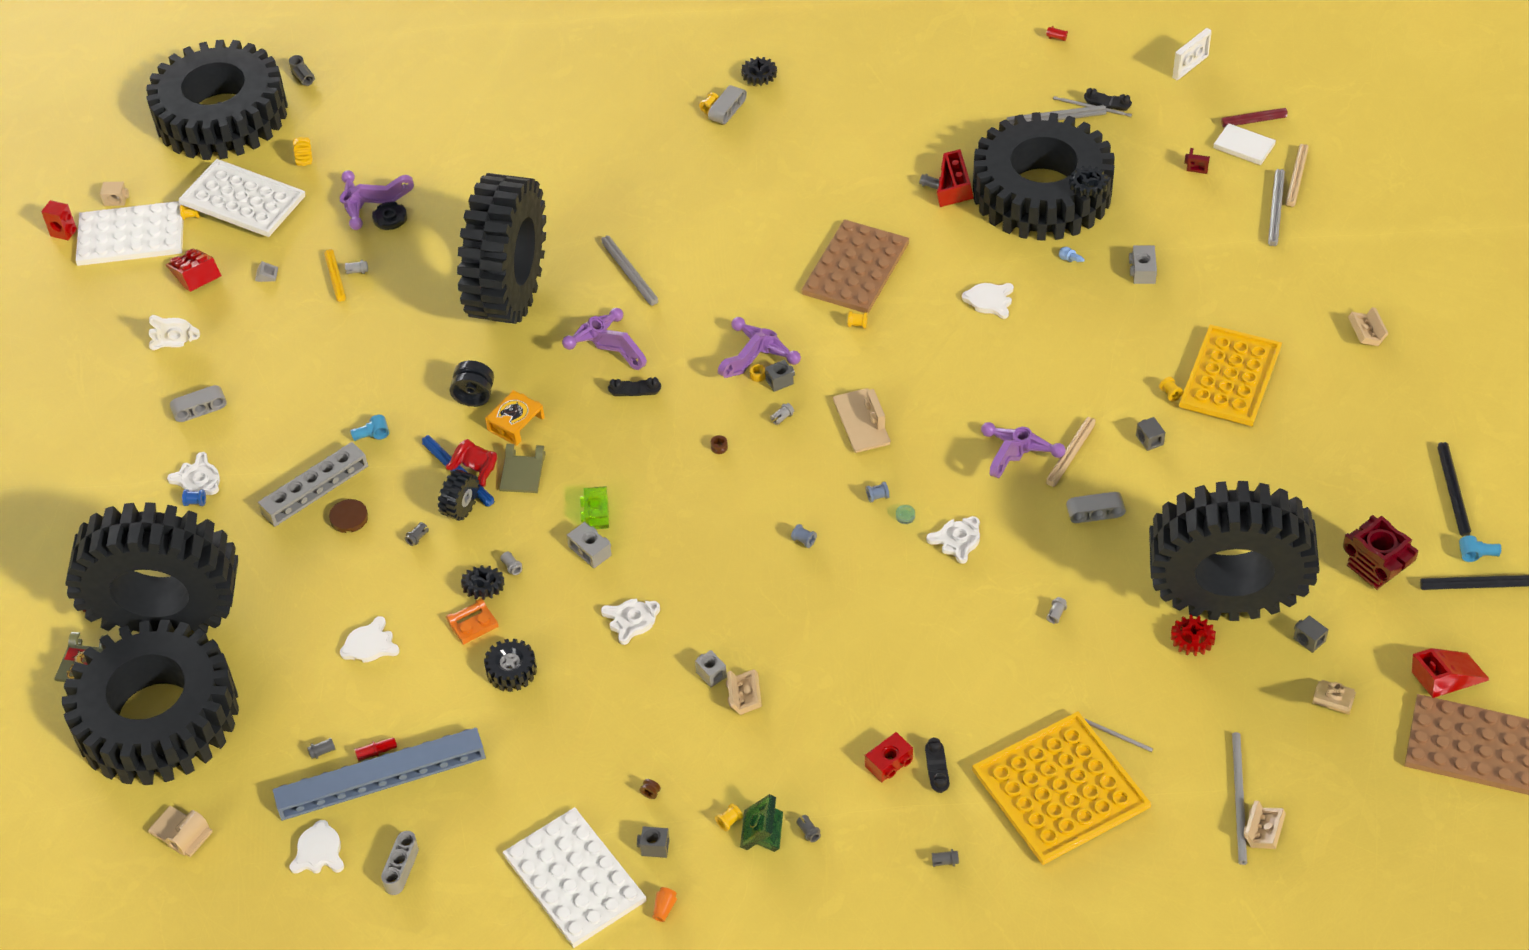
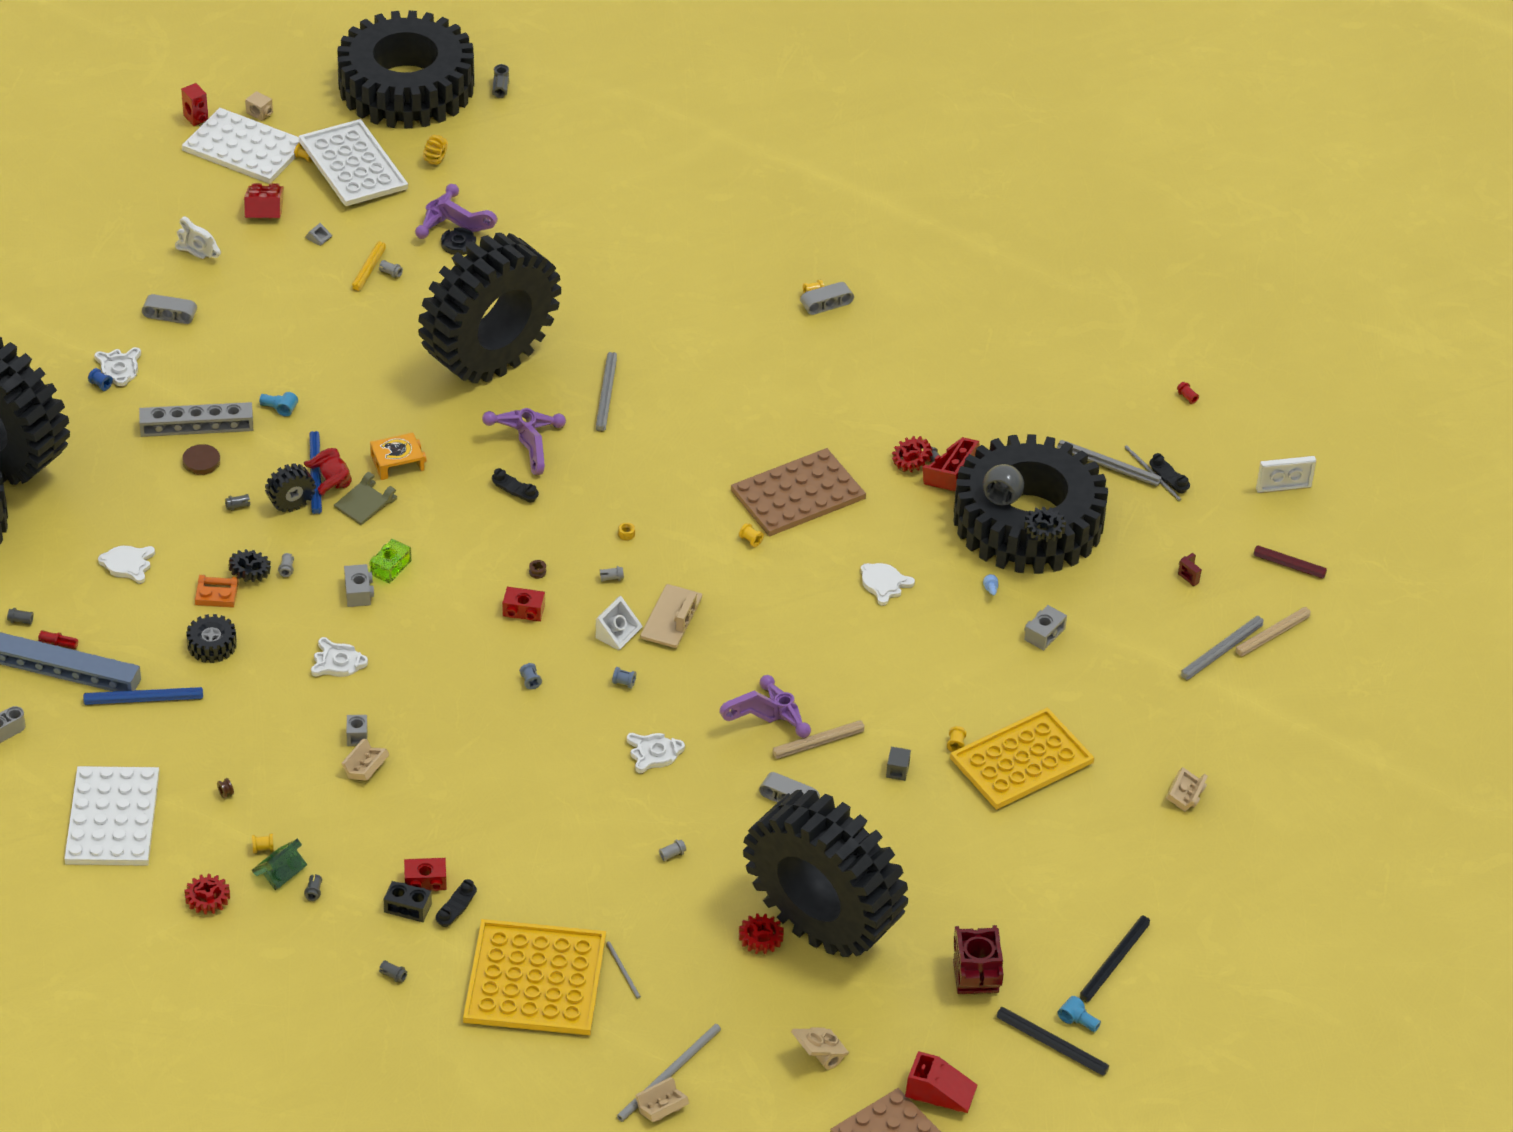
camera: 30 degrees right, 5 degrees down
black wheel [449,360,494,407] -> none
dark grey brick [637,826,670,858] -> none
orange cone [652,887,677,922] -> none
medium lavender piece [718,317,801,378] -> none
black gear [741,57,777,86] -> none
dark grey brick [765,360,795,392] -> none
clear light blue tile [896,505,915,524] -> none
white tile [1213,123,1276,165] -> none
dark grey brick [1293,615,1329,653] -> none
none -> blue axle [83,687,203,705]
none -> red gear [184,874,230,915]
none -> black brick [383,881,432,922]
none -> red brick [502,586,545,621]
none -> white slope [596,596,643,650]
none -> red gear [892,436,933,472]
none -> dark grey wheel [983,464,1024,506]

